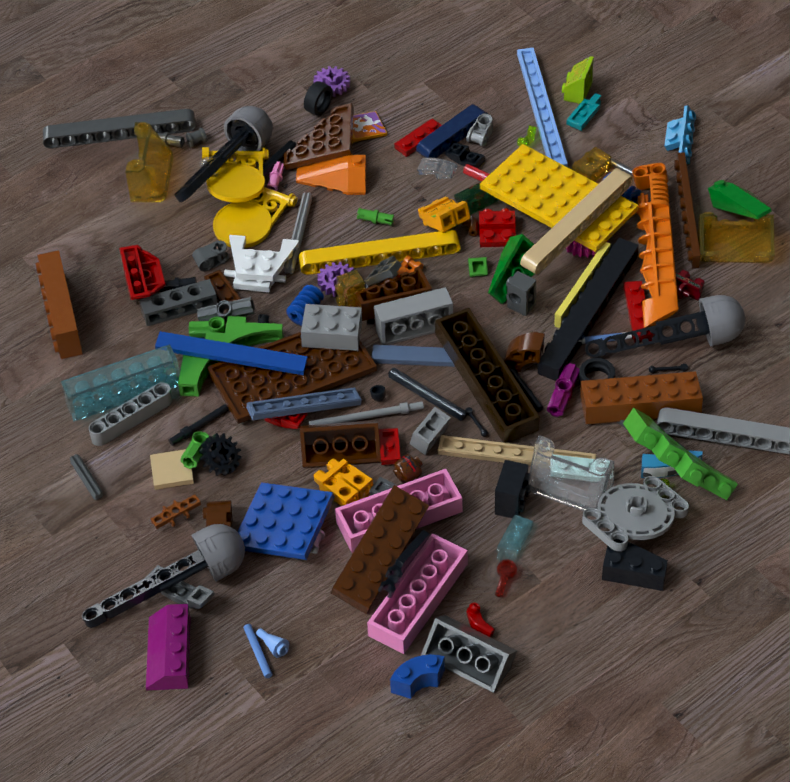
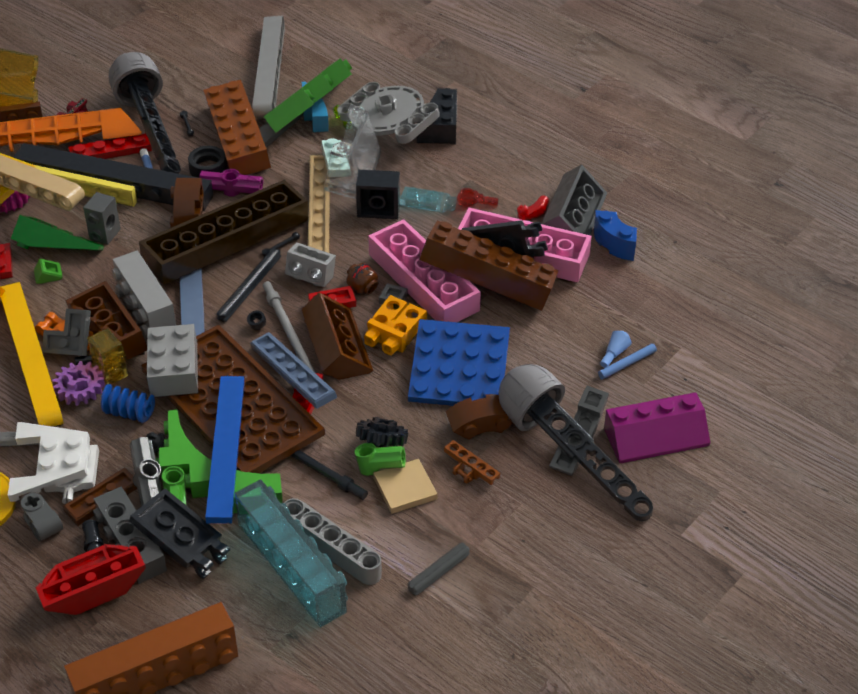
camera: 105 degrees left, 5 degrees down
none -> black tile [129,488,230,579]

